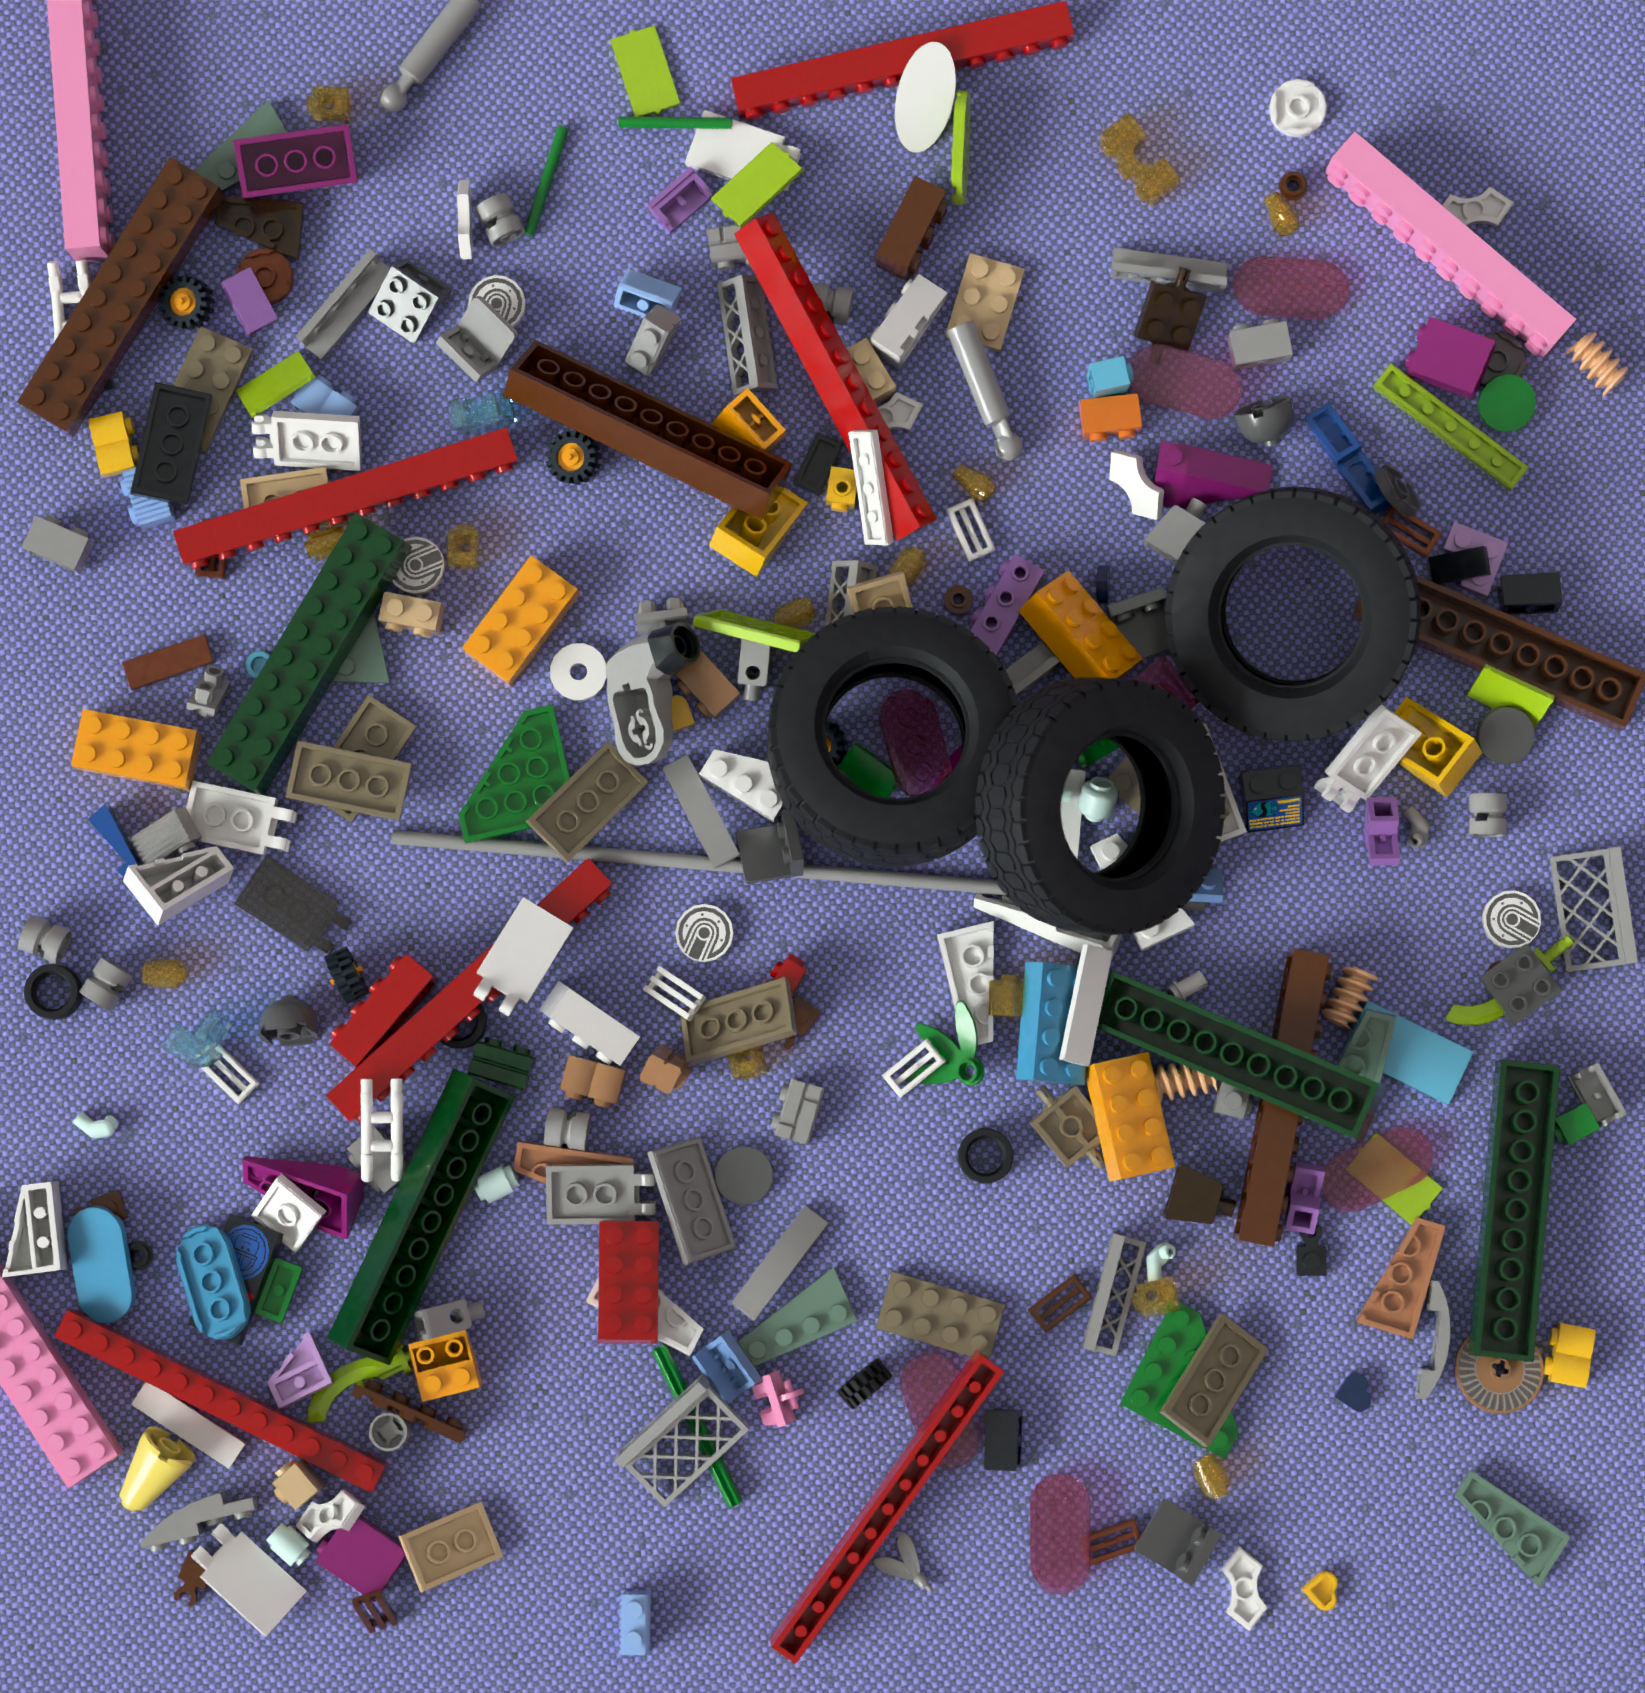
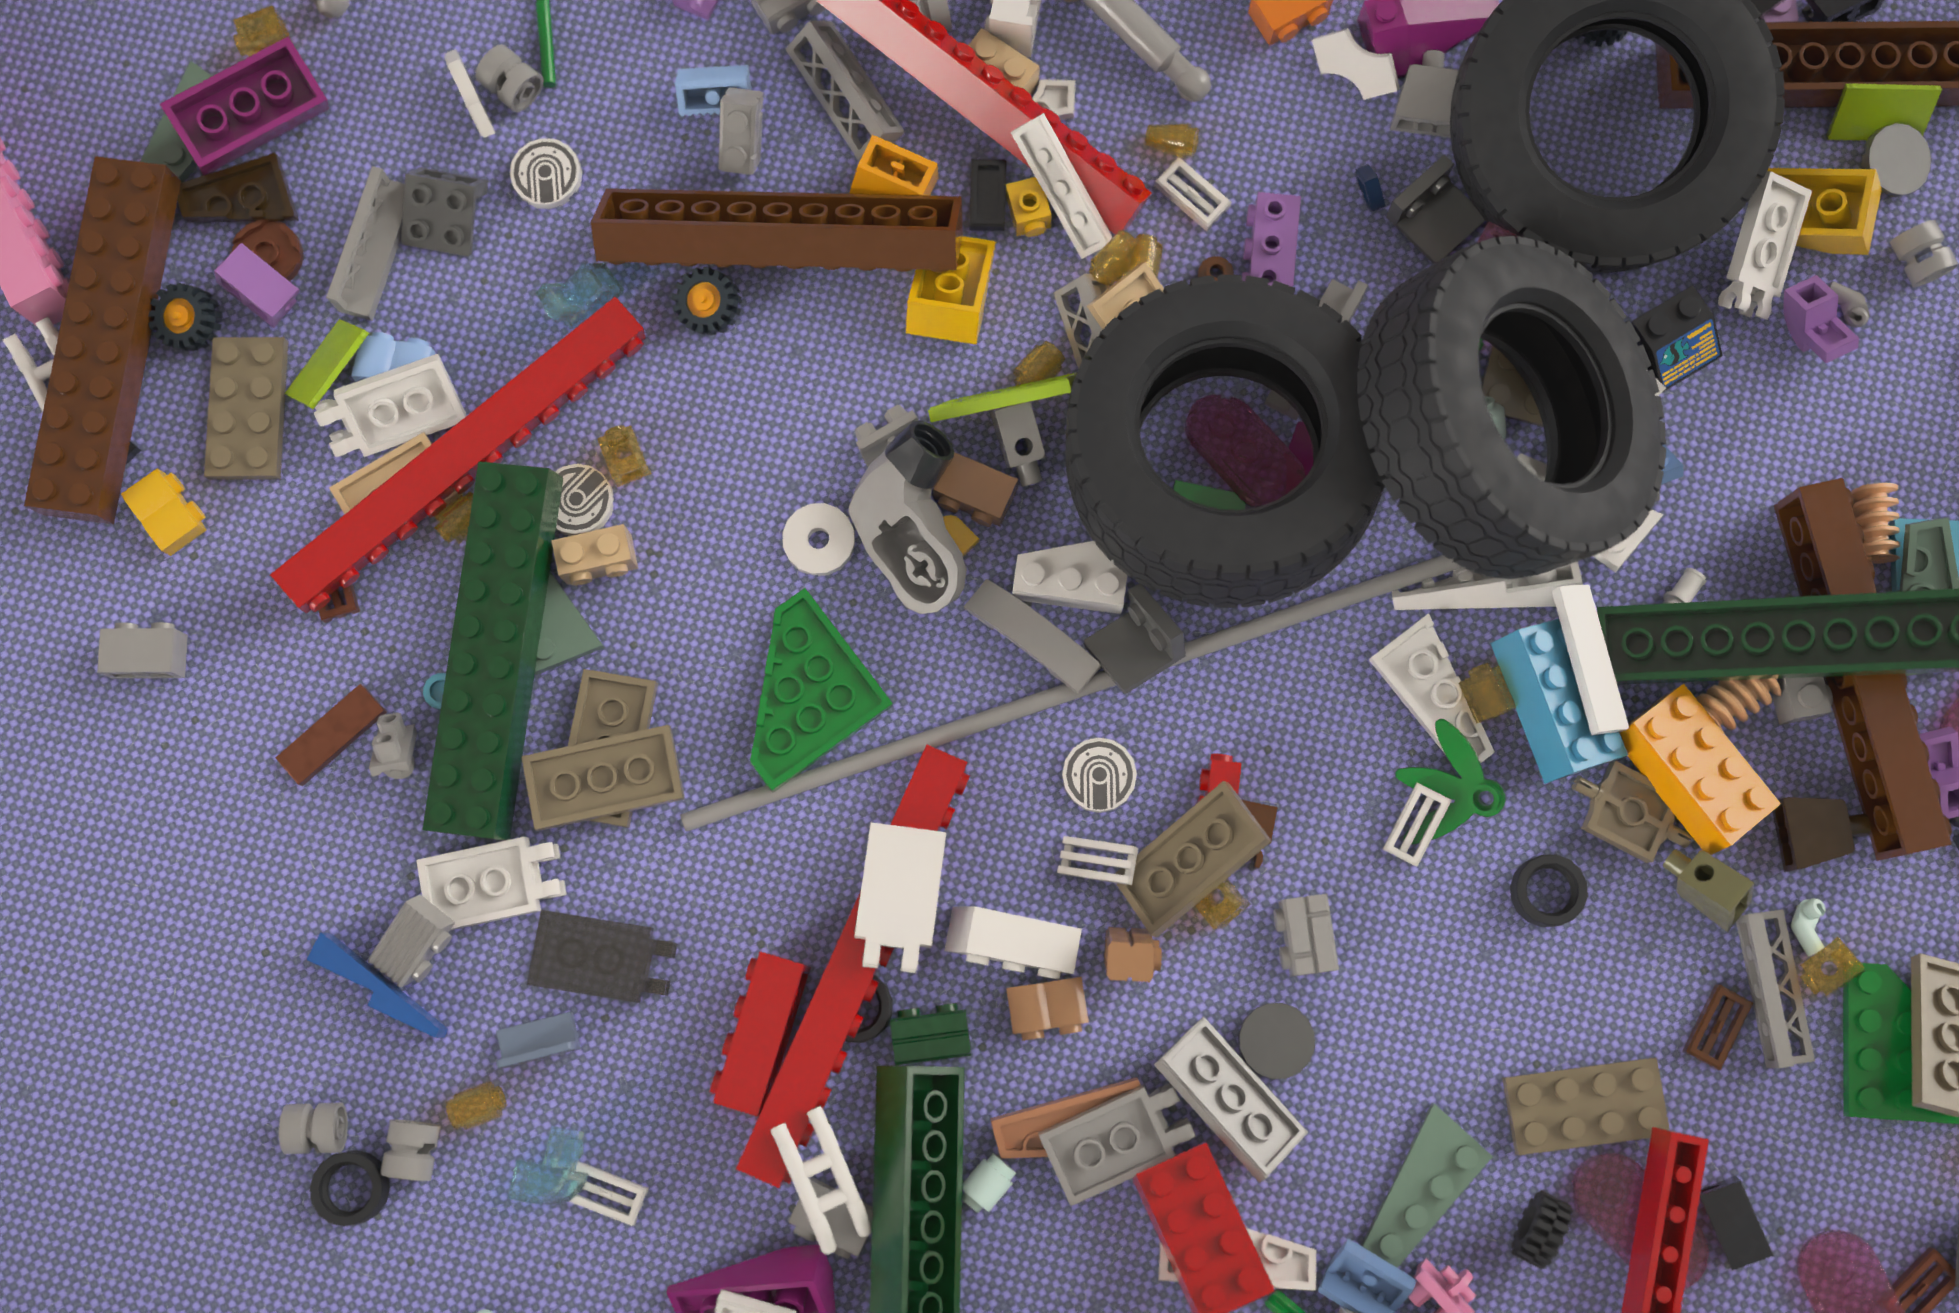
camera: 25 degrees left, 5 degrees down
light orange brick [71,709,203,791] -> none
light blue brick [120,467,176,530] -> none
white wedge [123,846,234,925] -> none
black tile [130,382,213,507] -> none
dark grey cylinder [259,995,319,1047] -> none
black wheel [325,947,369,1004] -> none
light grey bracket [436,296,518,383] -> none
light orange brick [462,555,580,687] -> none
dark tan plate [525,741,649,863] -> none
light grey wheel [544,1107,591,1151] -> none
light grey slope [731,1205,828,1321] -> none
light orange brick [1018,570,1143,679] -> none
none -> sand blue panel [496,1012,581,1068]
none -> clear yellow cone [1089,230,1137,286]
none -> olive torso [1663,849,1754,932]

